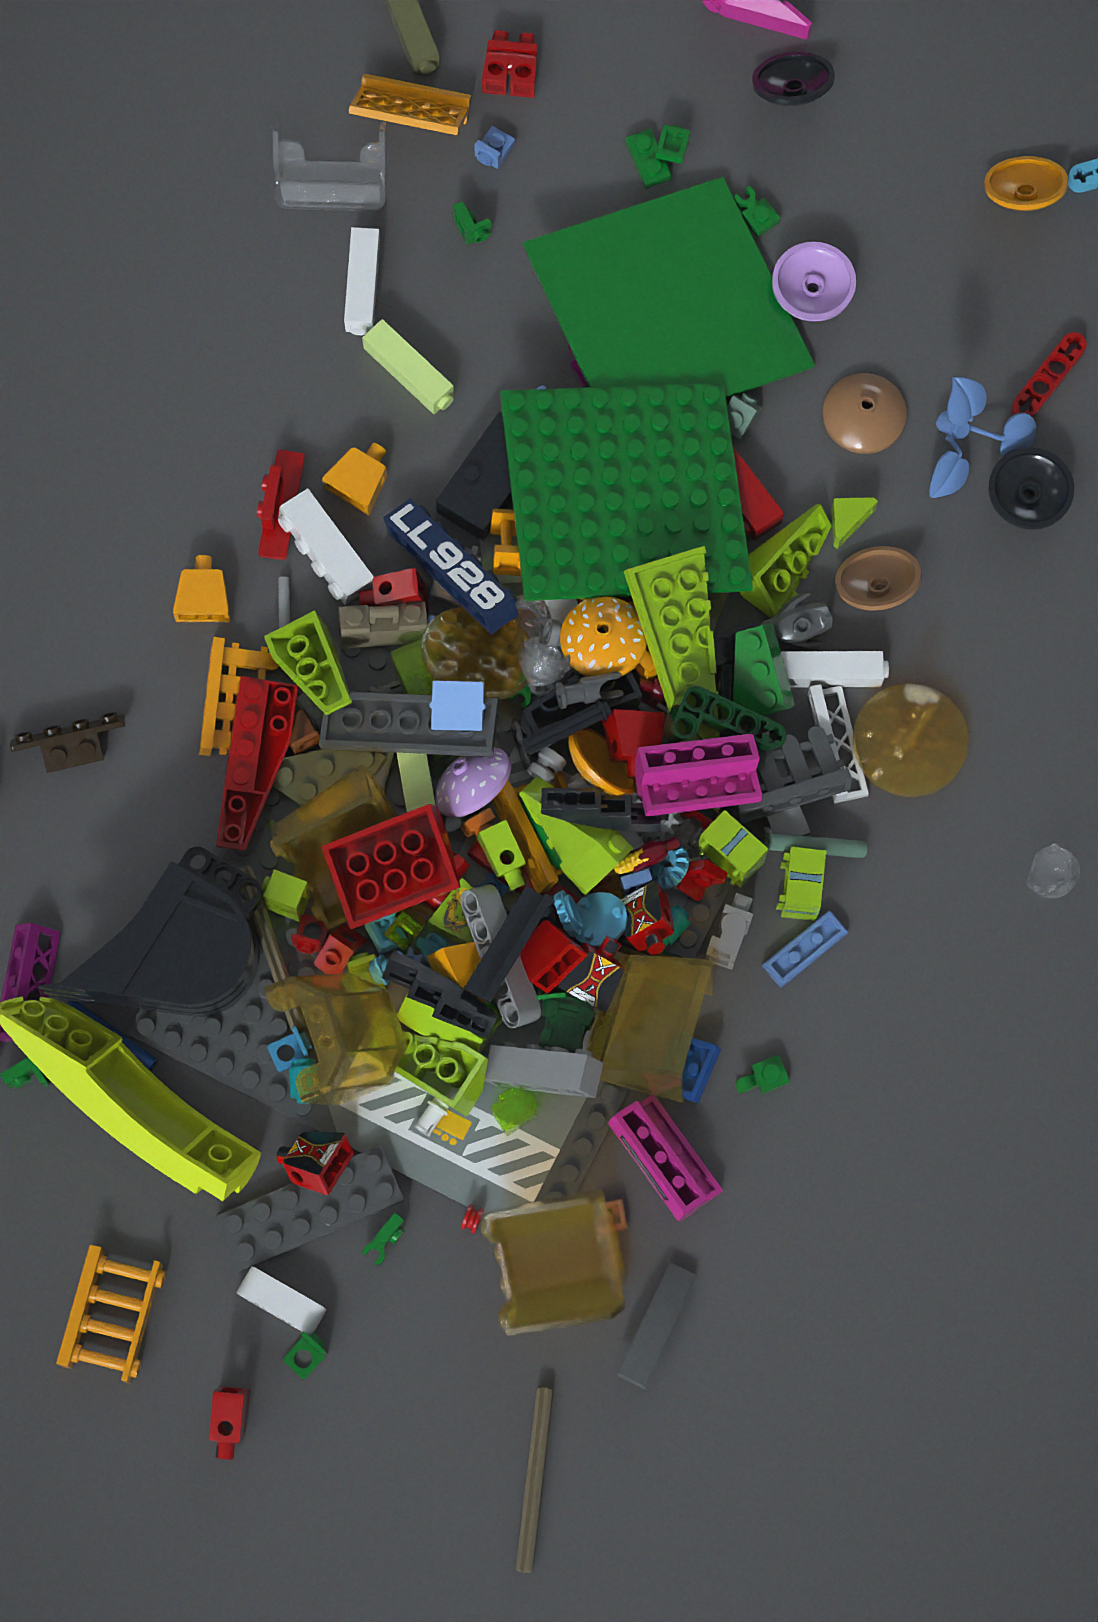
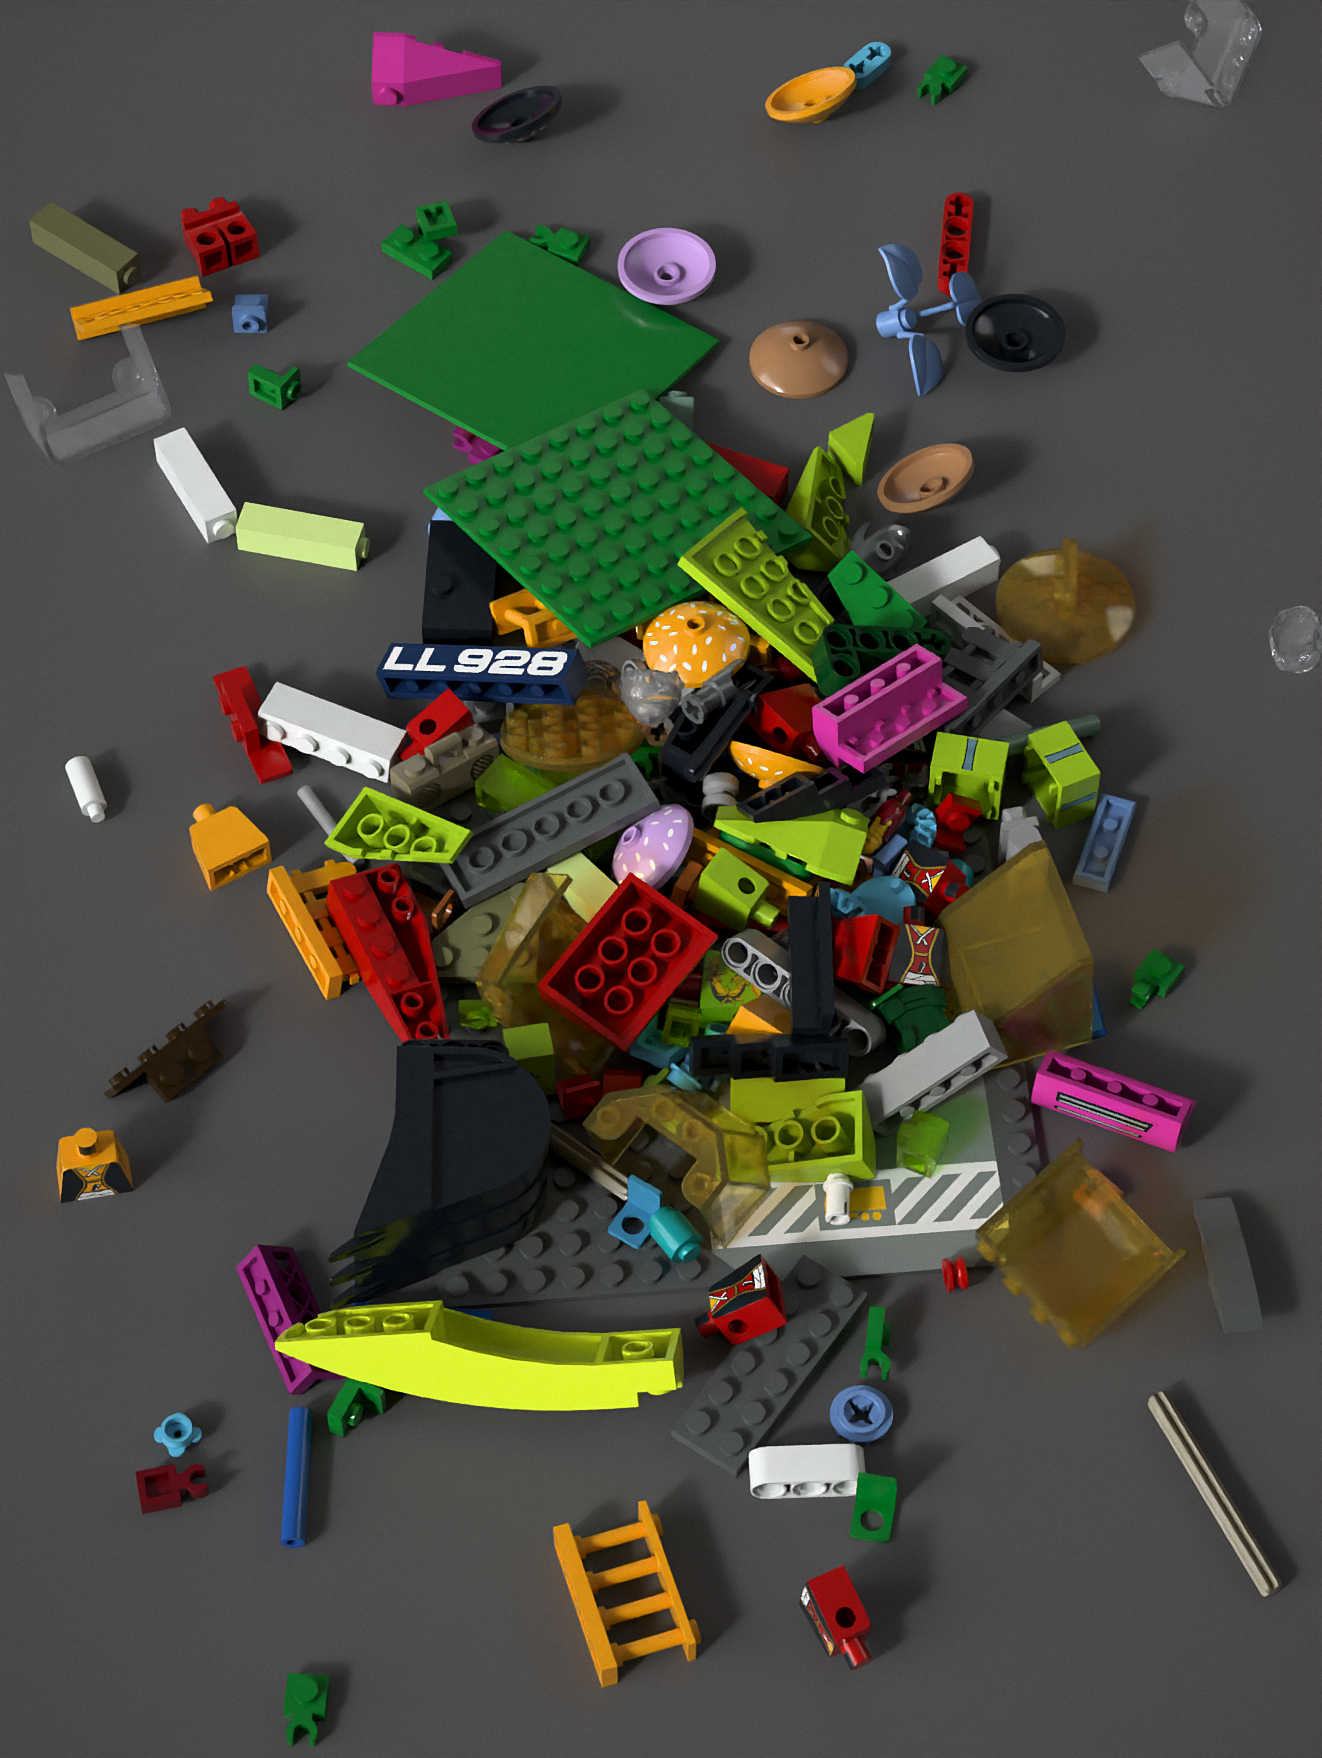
camera: 30 degrees left, 20 degrees down
light orange torso [322,443,387,516] -> none
light blue piece [429,681,487,731] -> none
none -> white cylinder [65,756,107,823]
none -> medium blue gear [830,1385,893,1446]

